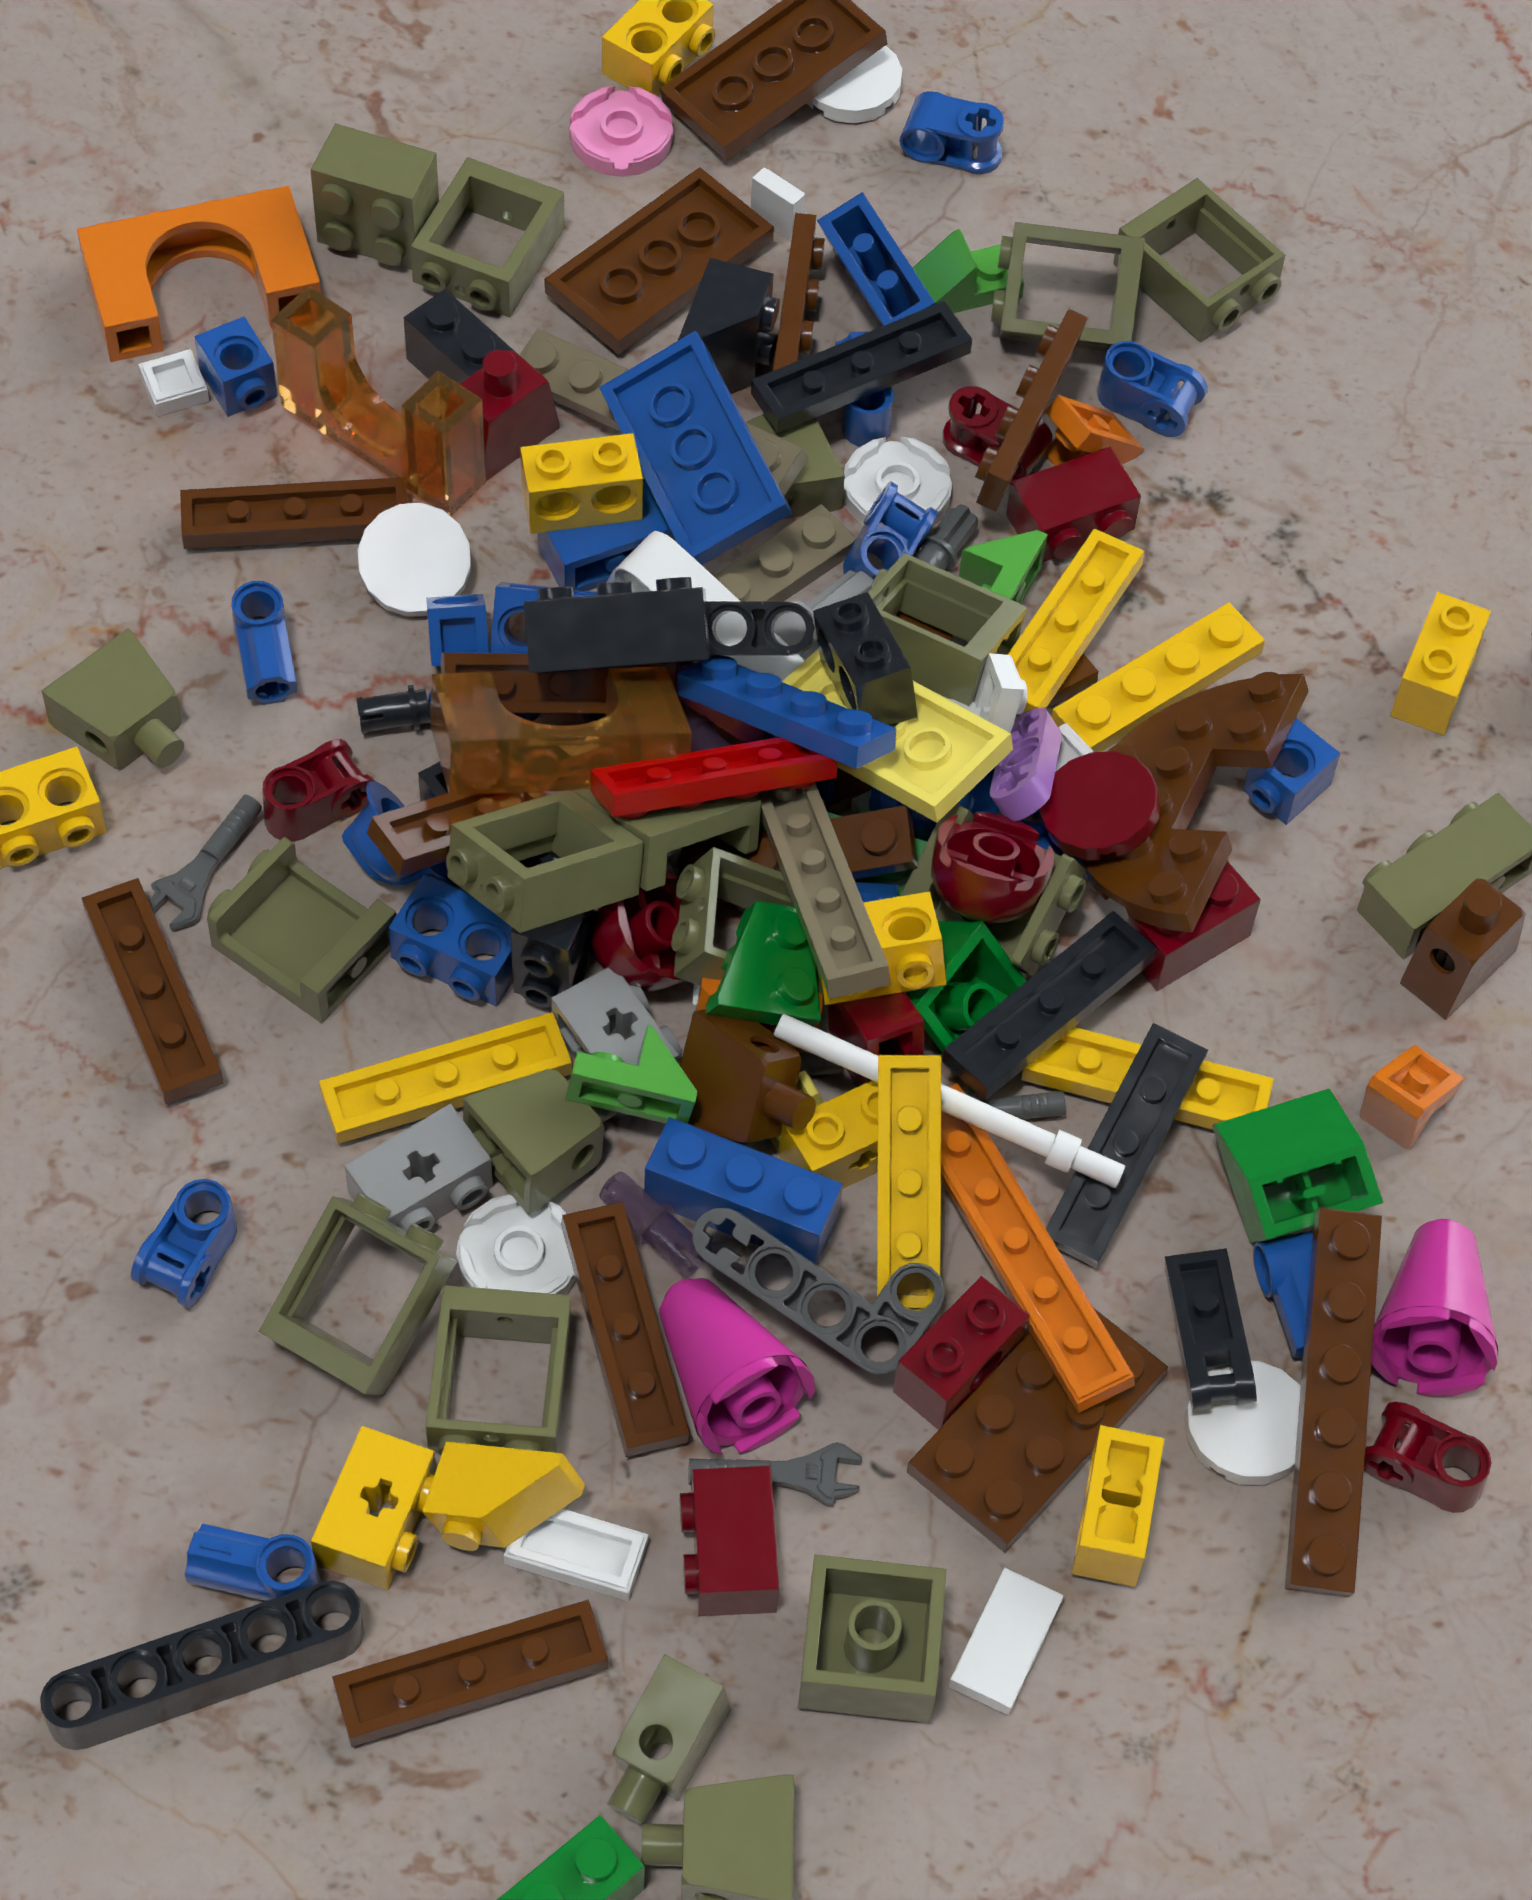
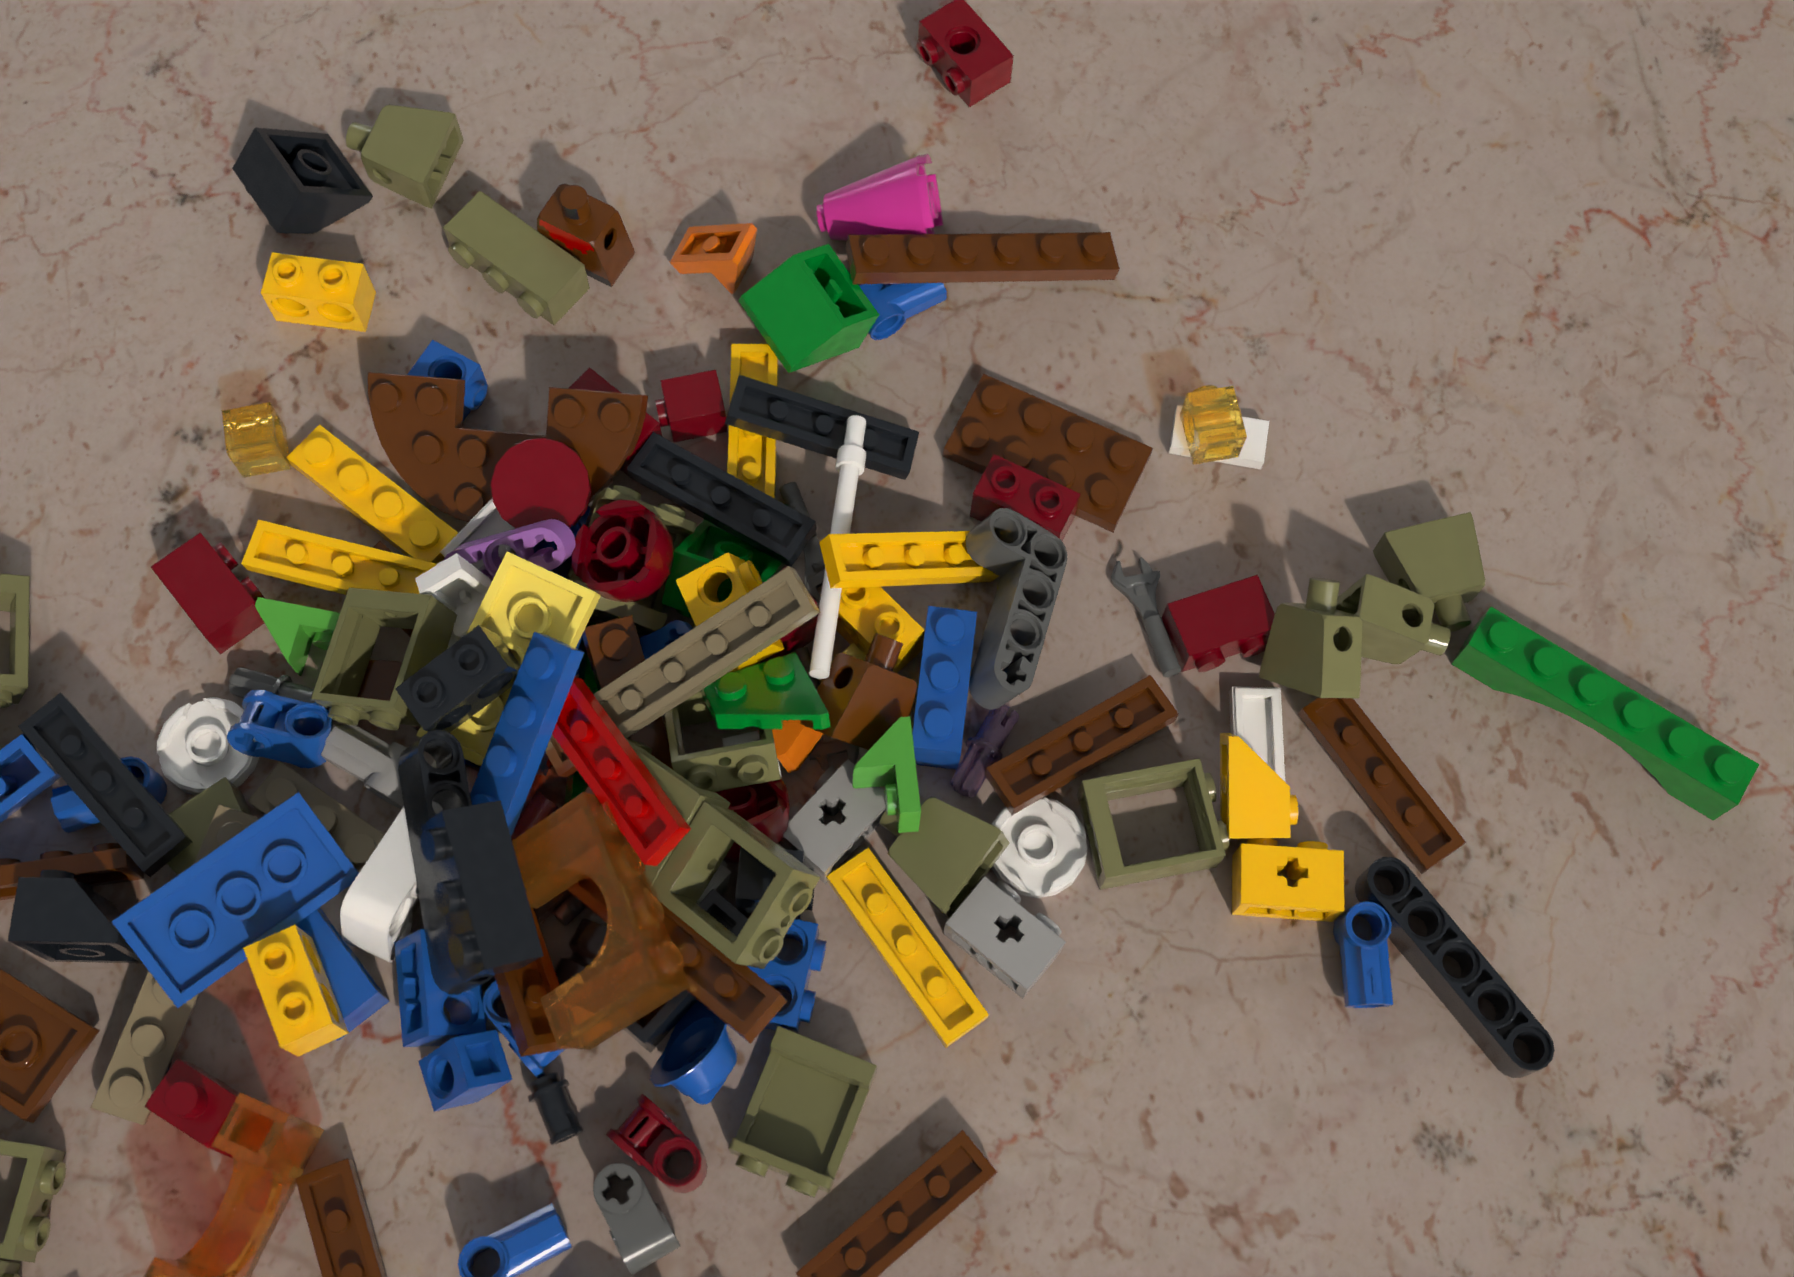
camera: 105 degrees left, 10 degrees up
blue piece [131,1179,237,1308] -> none
dark grey piece [150,794,262,932] -> none
olive window [258,1193,457,1395] -> none
white tile [358,503,471,617] -> none
black brick [403,289,516,399] -> none
dark pink cone [659,1278,815,1454] -> none
olive brick [798,1554,947,1723] -> none
orange tile [941,1083,1135,1413] -> none
dark red piece [942,386,1053,484] -> none
reddish brown plate [975,308,1089,512] -> none
orange slope [1044,395,1144,466] -> none
yellow brick [1071,1425,1164,1587] -> none
blue piece [1097,341,1208,437] -> none
black plate [1165,1248,1257,1411] -> none
white tile [1185,1361,1301,1485] -> none
dark red piece [1364,1401,1492,1513] -> none
none -> clear yellow brick [222,402,291,478]
none -> dark grey piece [593,1163,681,1275]
none -> dark red brick [655,369,728,443]
none -> clear yellow brick [1180,385,1247,465]
none -> olive torso [1259,577,1363,698]

